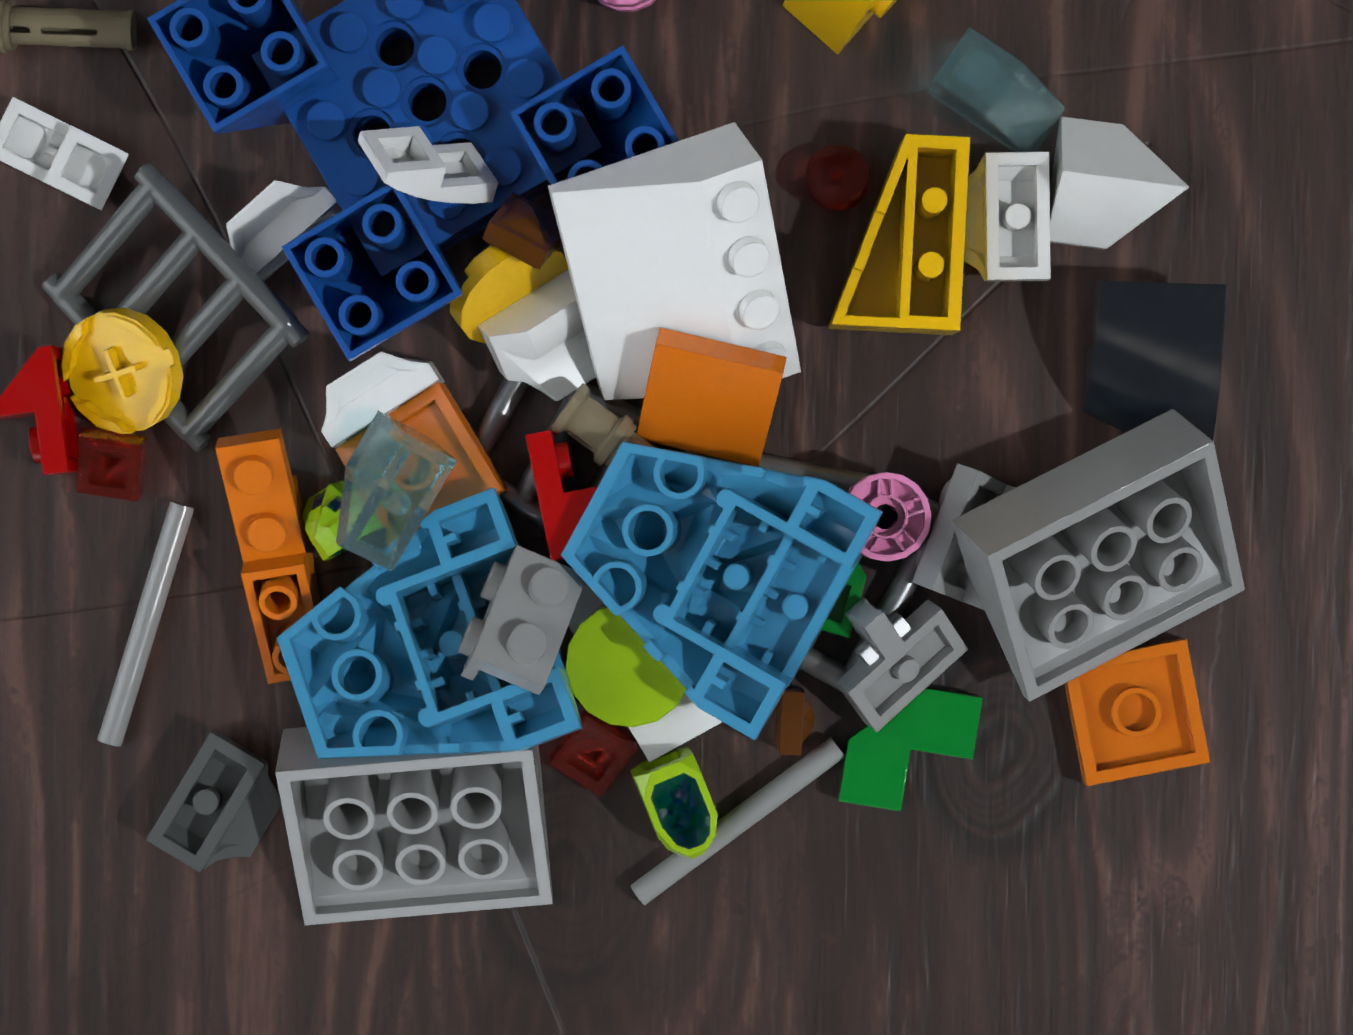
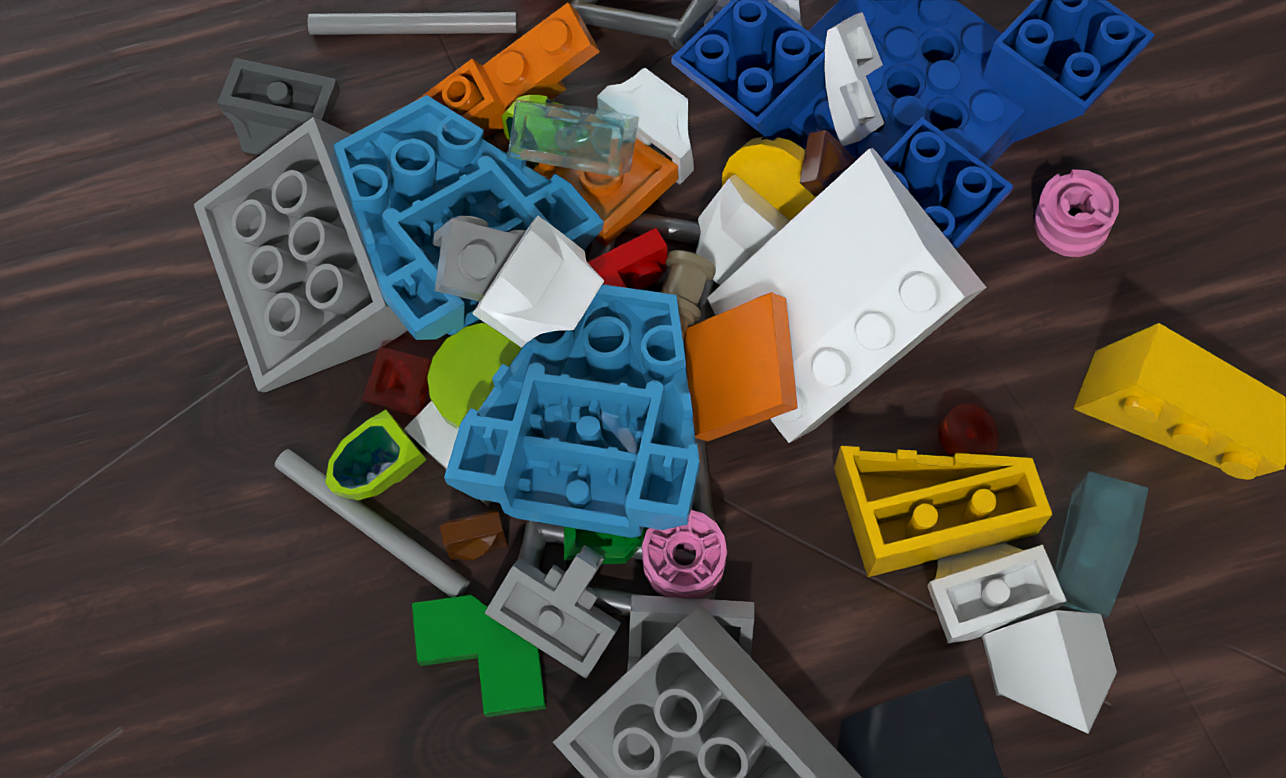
camera: 75 degrees right, 20 degrees down
none -> white slope [472,216,604,347]

